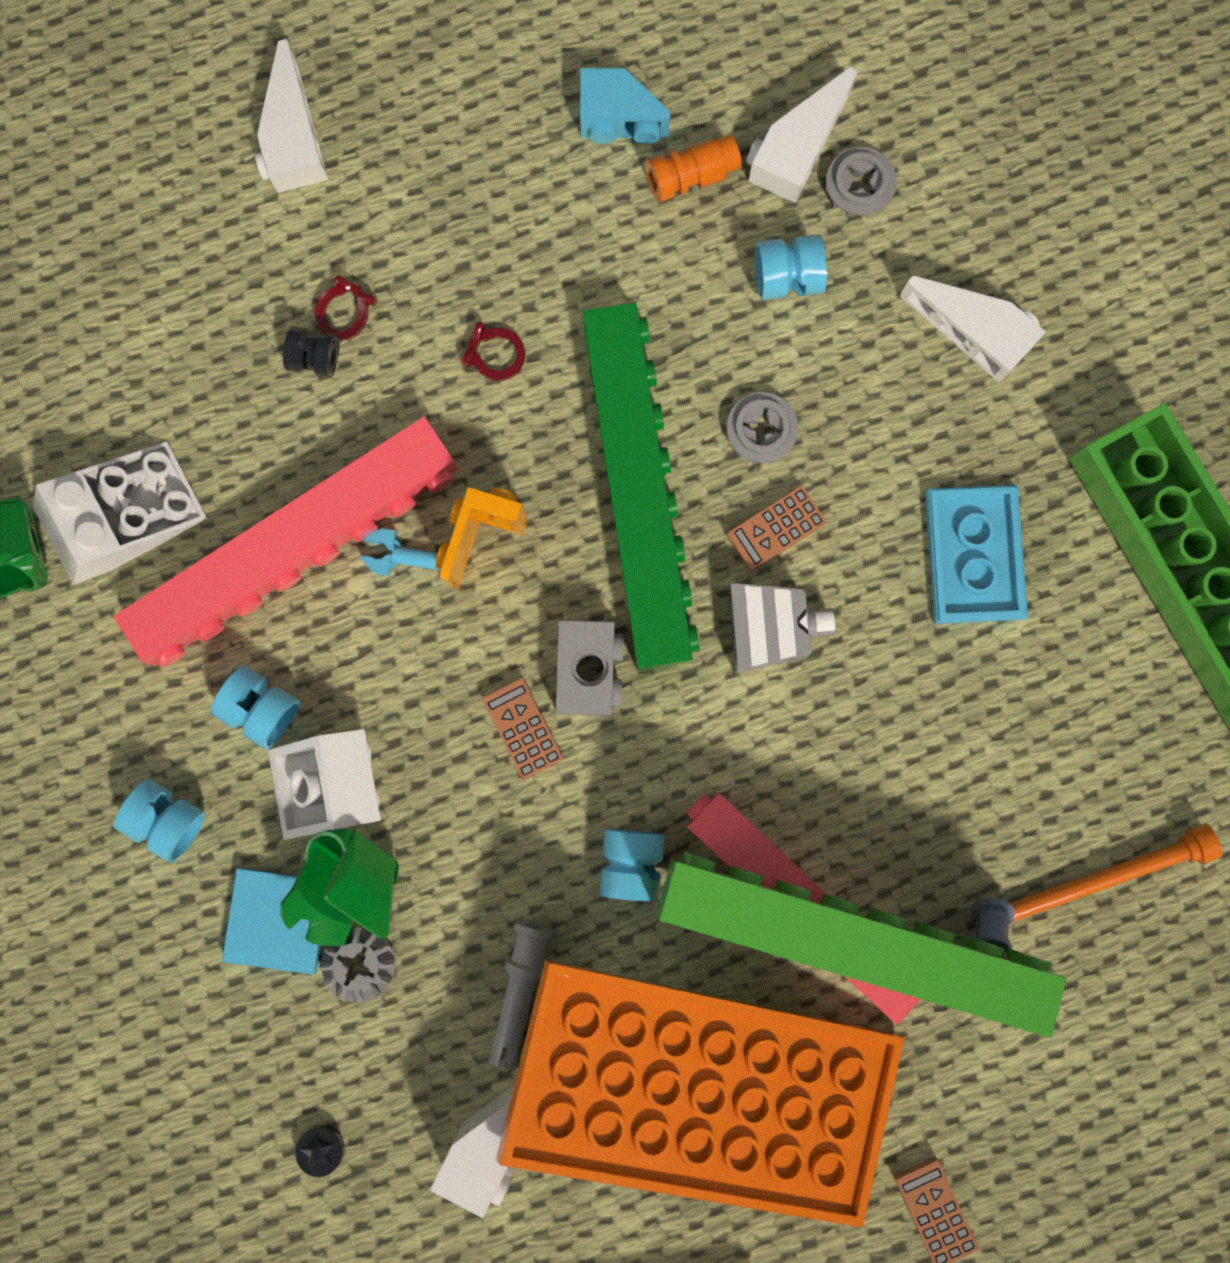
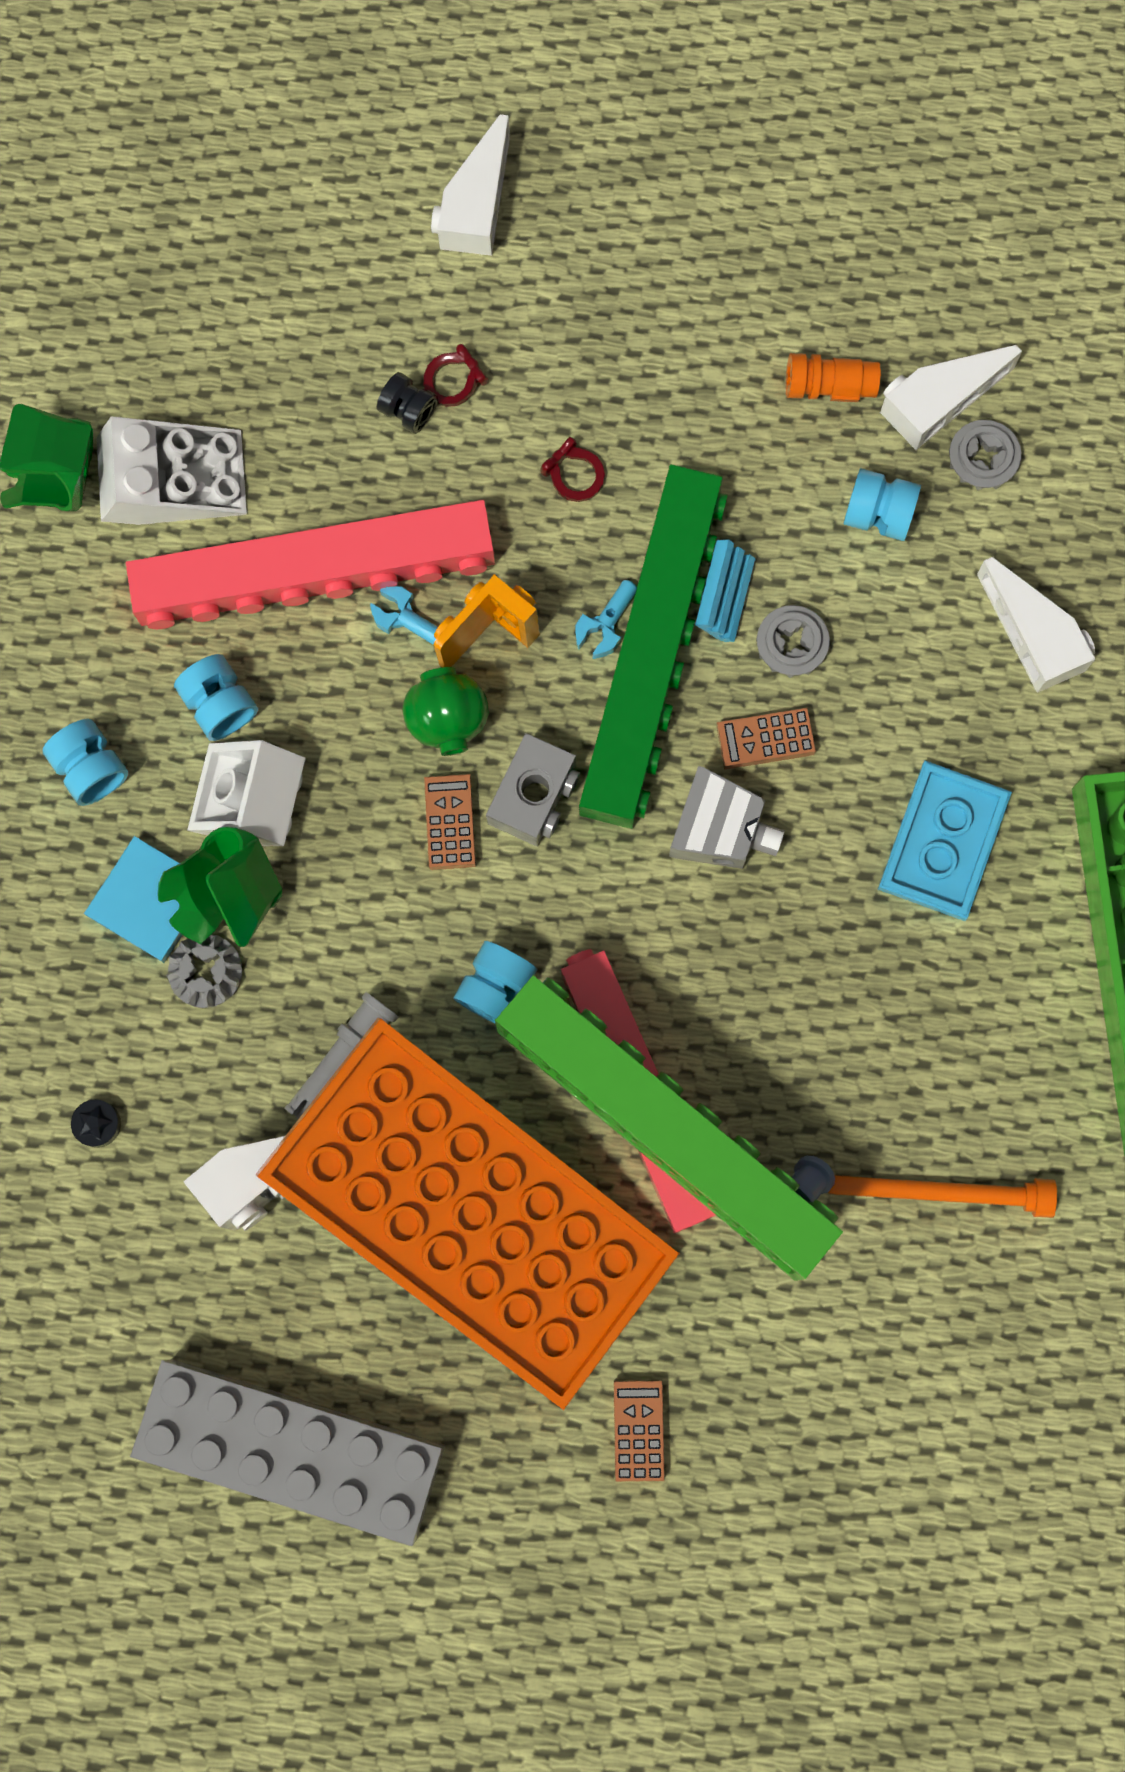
camera: 25 degrees right, 5 degrees down
medium azure slope [580,68,670,144] -> none
none -> green plant [402,667,489,756]
none -> medium azure bar [575,580,637,659]
none -> medium azure tile [695,540,755,642]

